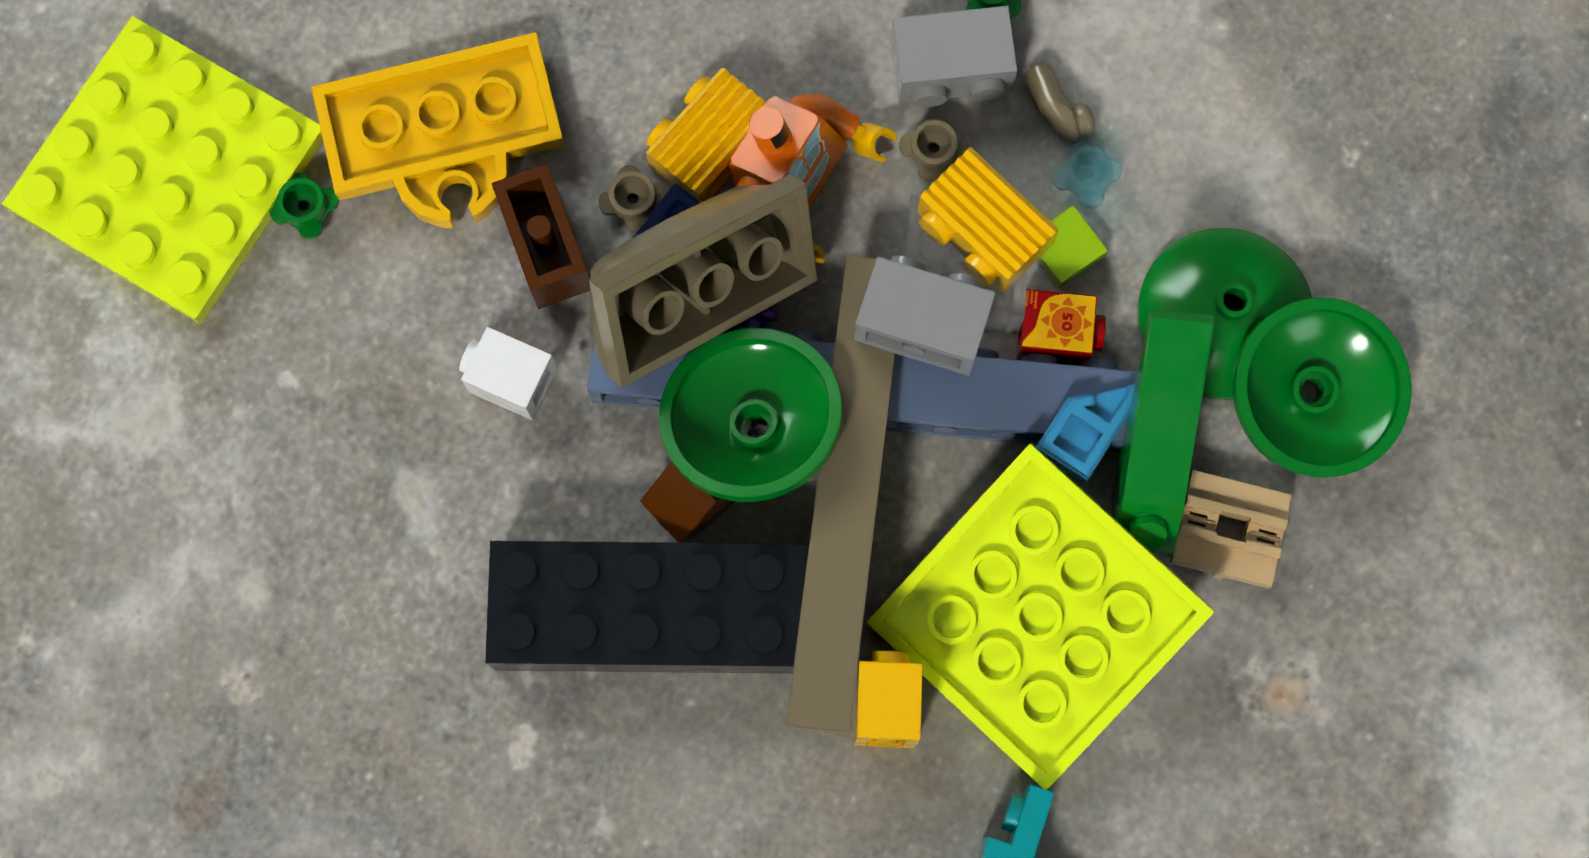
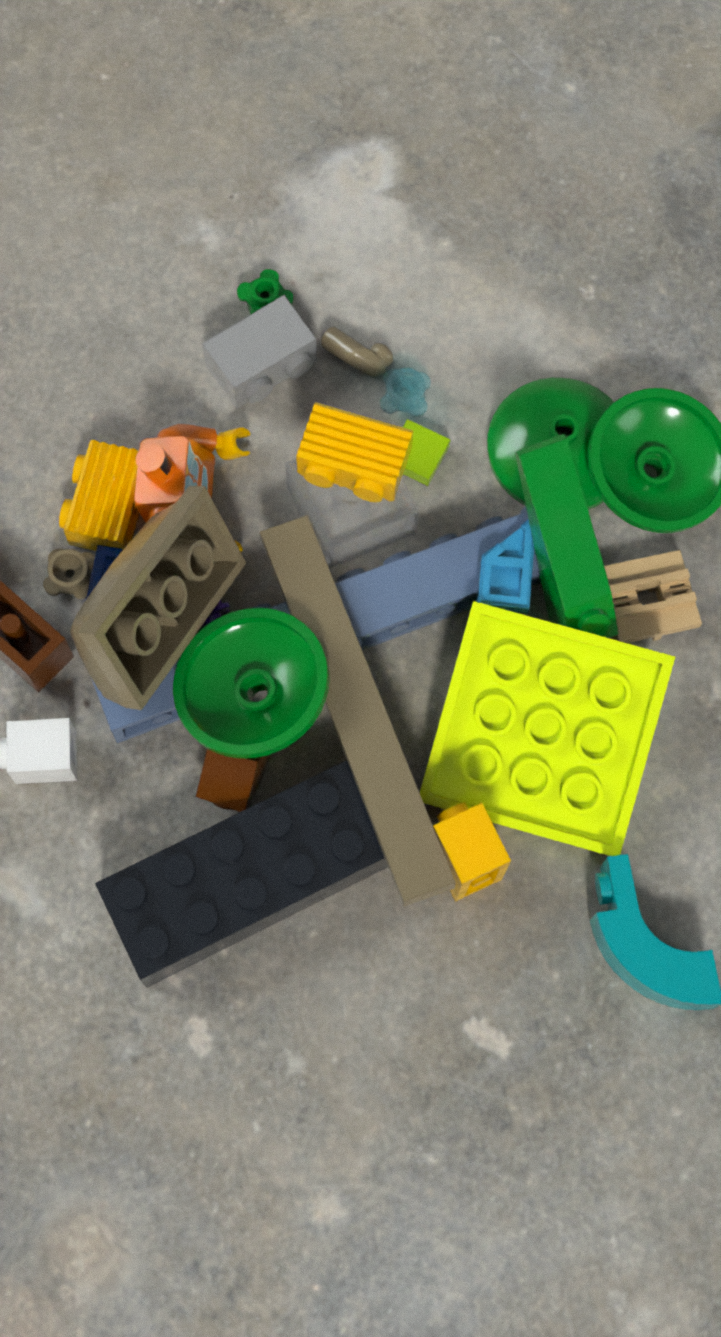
camera: 30 degrees left, 5 degrees down
light grey brick [853,255,996,376] -> none
dark tan plate [899,115,968,182] -> none
brick [1016,289,1106,366] -> none

